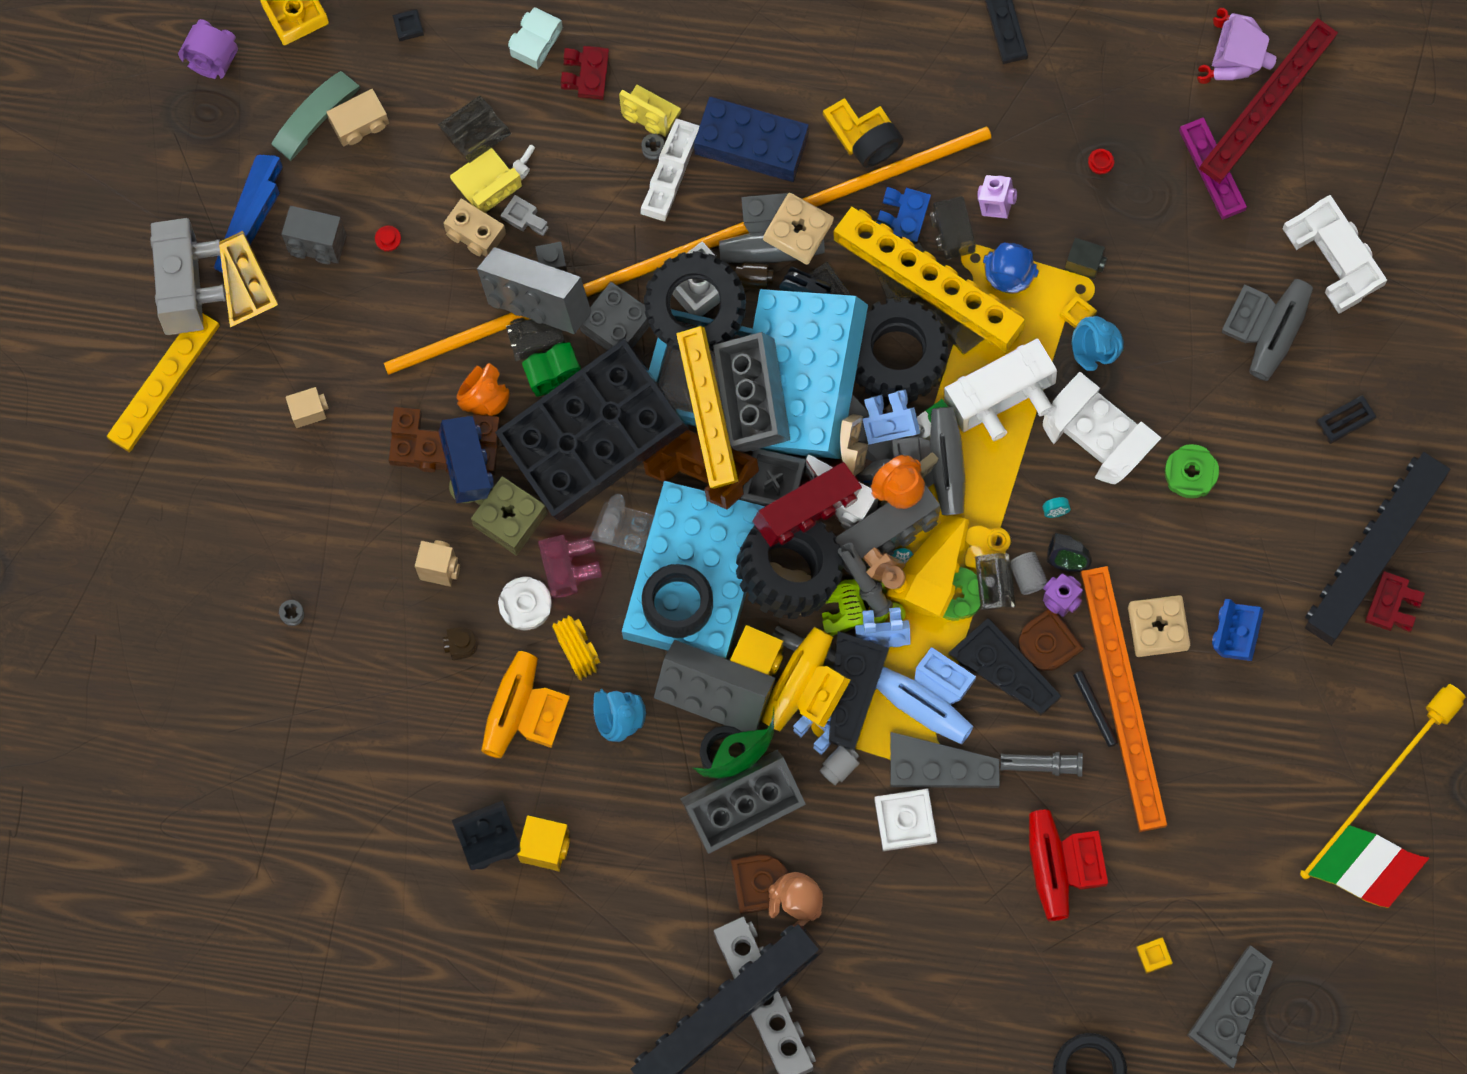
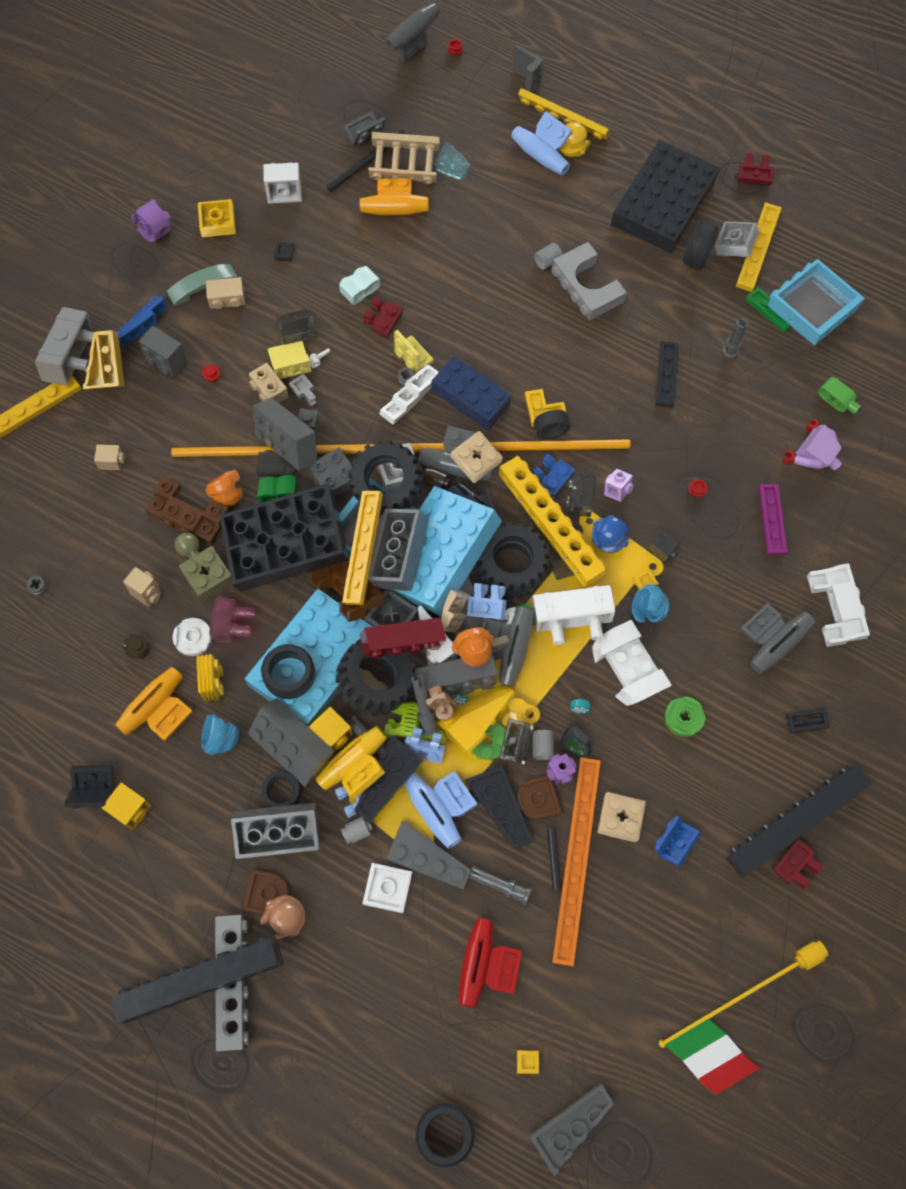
camera: 15 degrees right, 5 degrees down
dark blue brick [439,416,494,503] -> none
clear hinge [590,494,654,554] -> none
green piece [693,708,775,779] -> none
dark red plate [1199,18,1338,184] -> none

